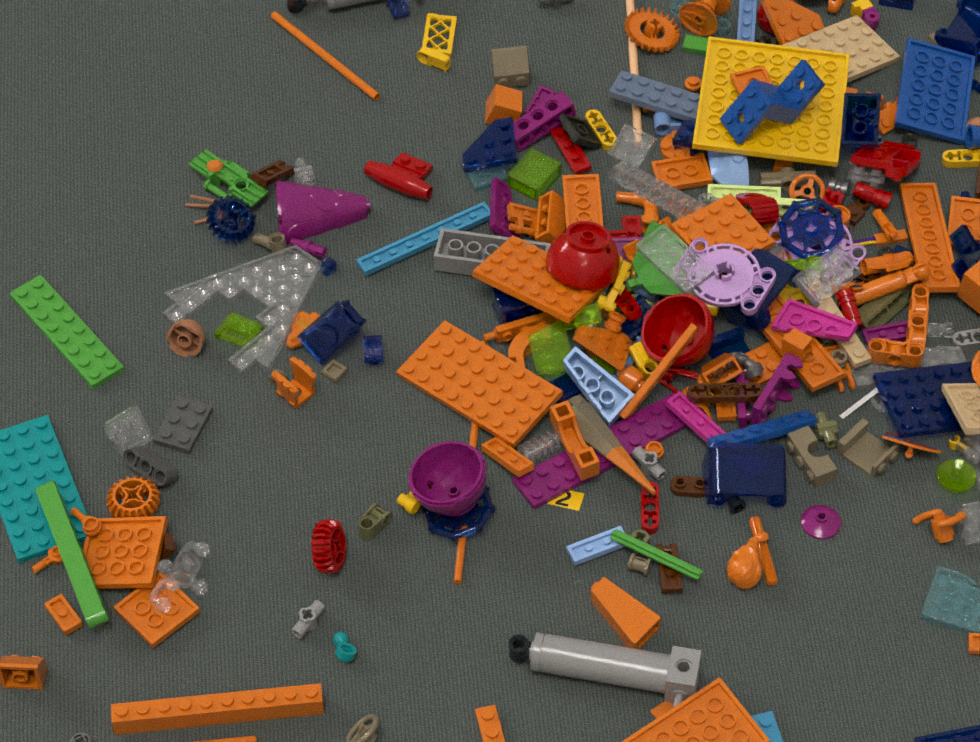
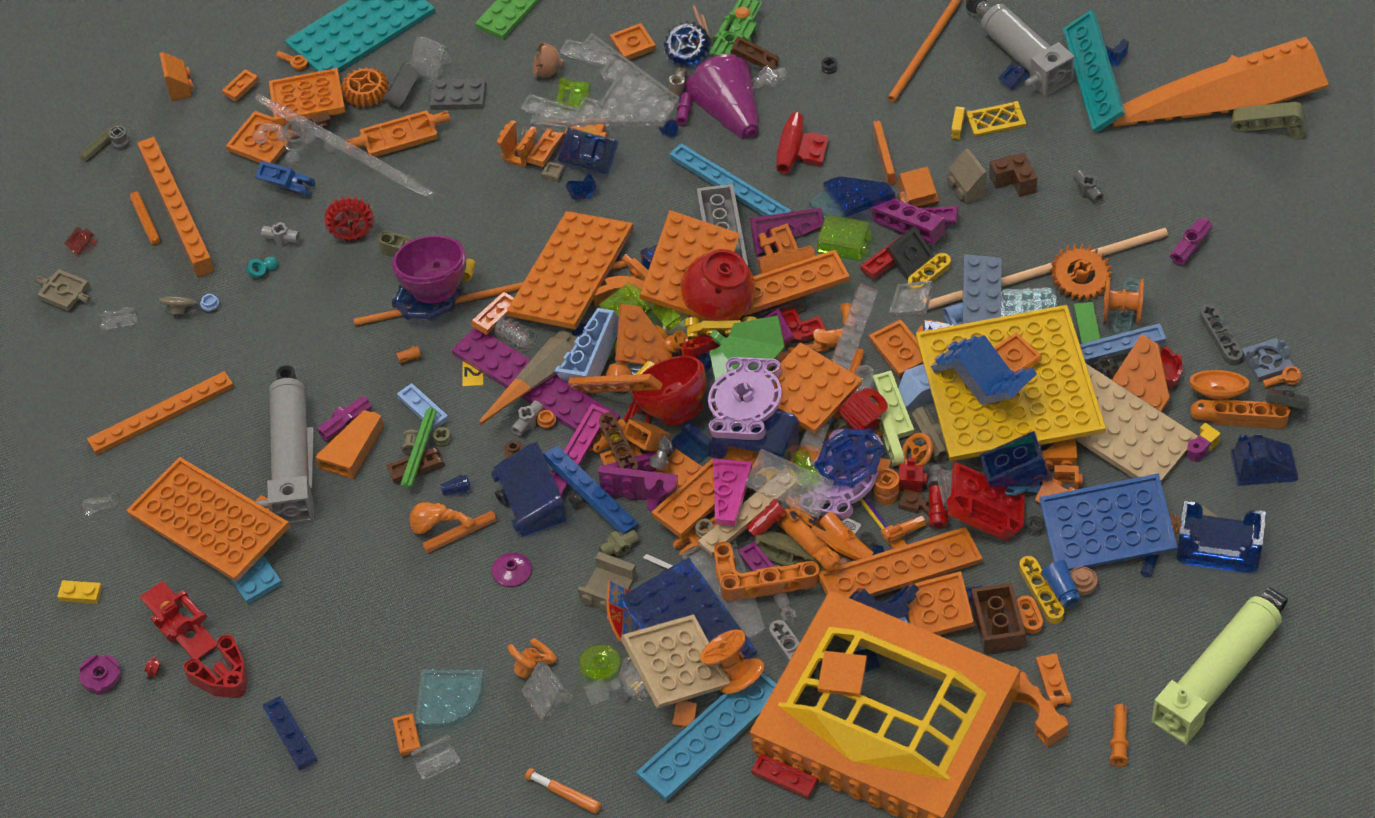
camera: 75 degrees right, 0 degrees up
bright green beam [35,480,110,629] -> none
orange plate [70,507,102,536] -> none
orange arch [550,400,600,481] -> none
clear plate [635,224,714,294] -> none
red beam [641,481,659,534] -> none
orange brick [781,328,813,361] -> none
dark tan arch [785,426,837,488] -> none
none -> light blue plate [200,294,219,311]
none -> clear axle [255,94,435,199]
none -> blue plate [255,161,316,196]
none -> magenta piece [317,396,373,442]
none -> orange plate [345,110,451,159]
none -> orange pin [396,345,421,364]
none -> clear blue cone [440,474,471,495]
none -> orange plate [527,128,565,167]
none -> orange plate [610,23,656,61]
none -> black bush [821,57,837,74]
none -> orange tile [873,121,895,186]
none -> reddish brown brick [989,152,1037,197]
none -> clear light blue plate [1001,287,1057,317]

